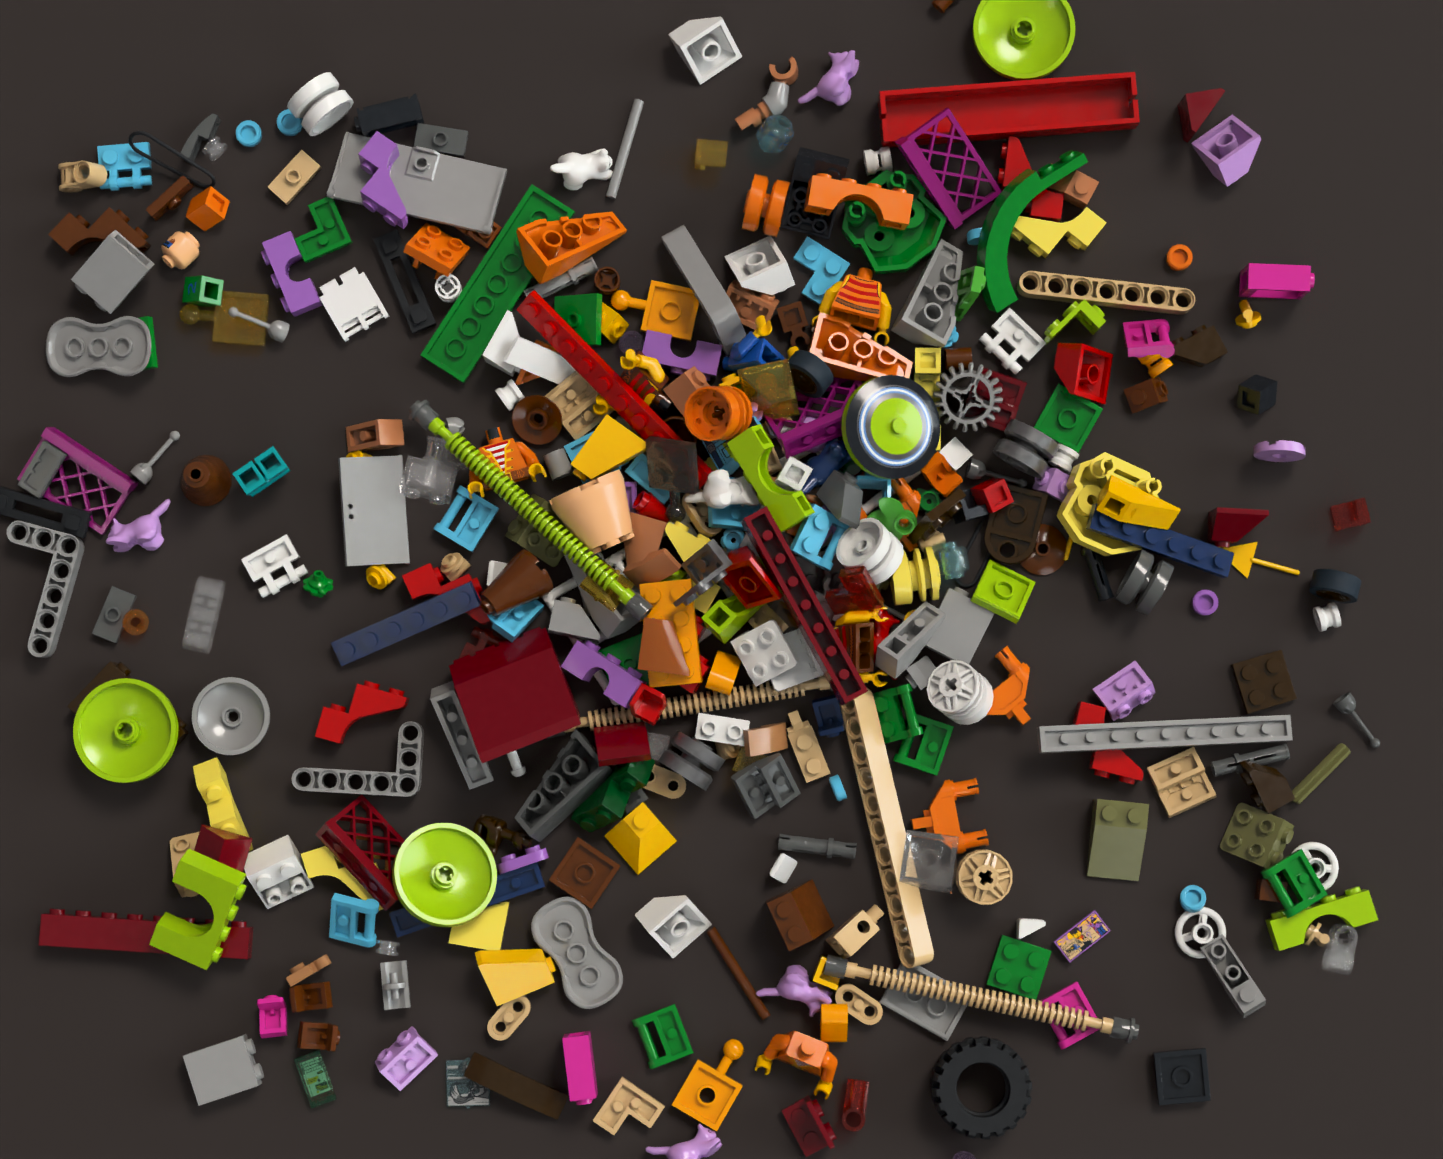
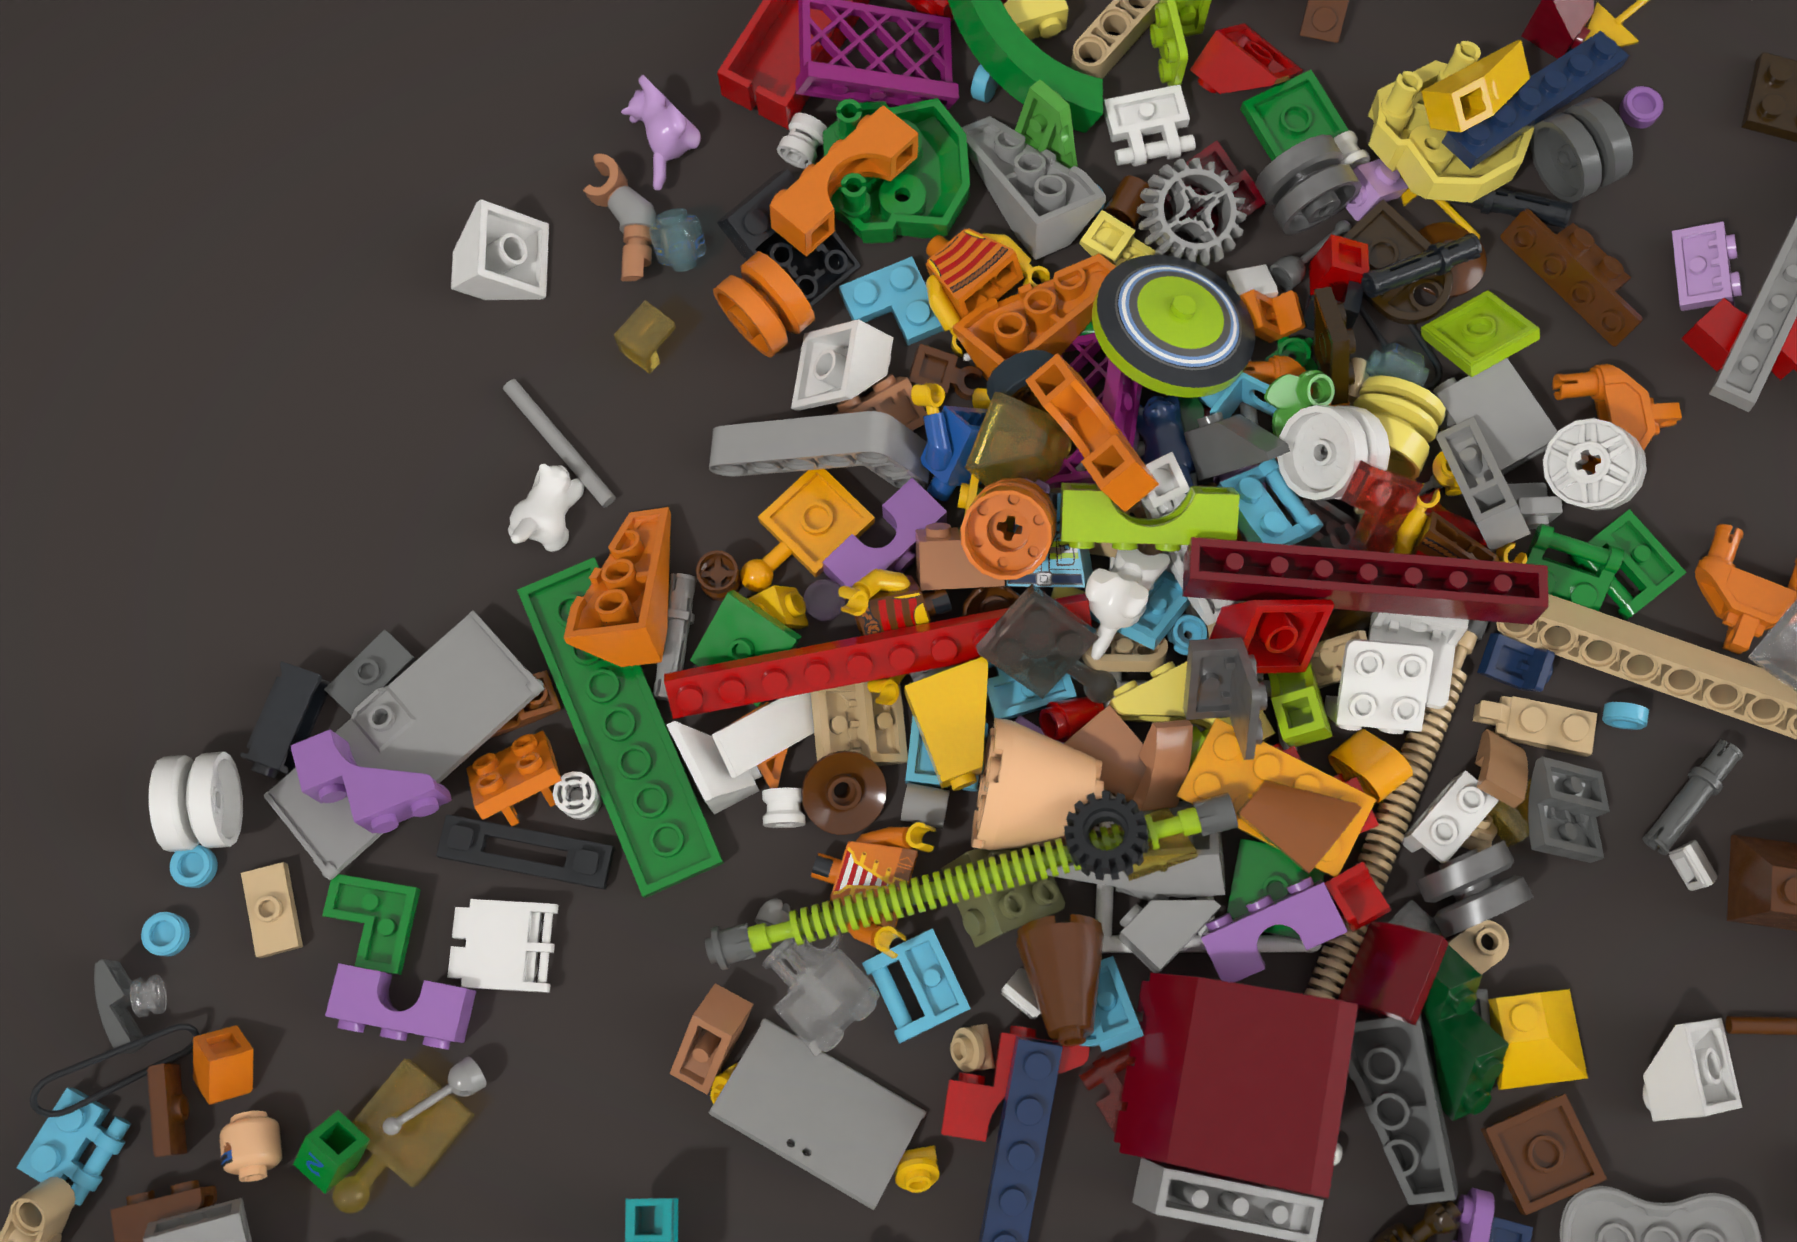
camera: 50 degrees left, 10 degrees down
none -> orange arch [1025,353,1159,512]
none -> black tyre [1064,791,1149,881]
none -> black pin [1361,233,1482,298]
none -> reddish brown bracket [1500,209,1643,347]

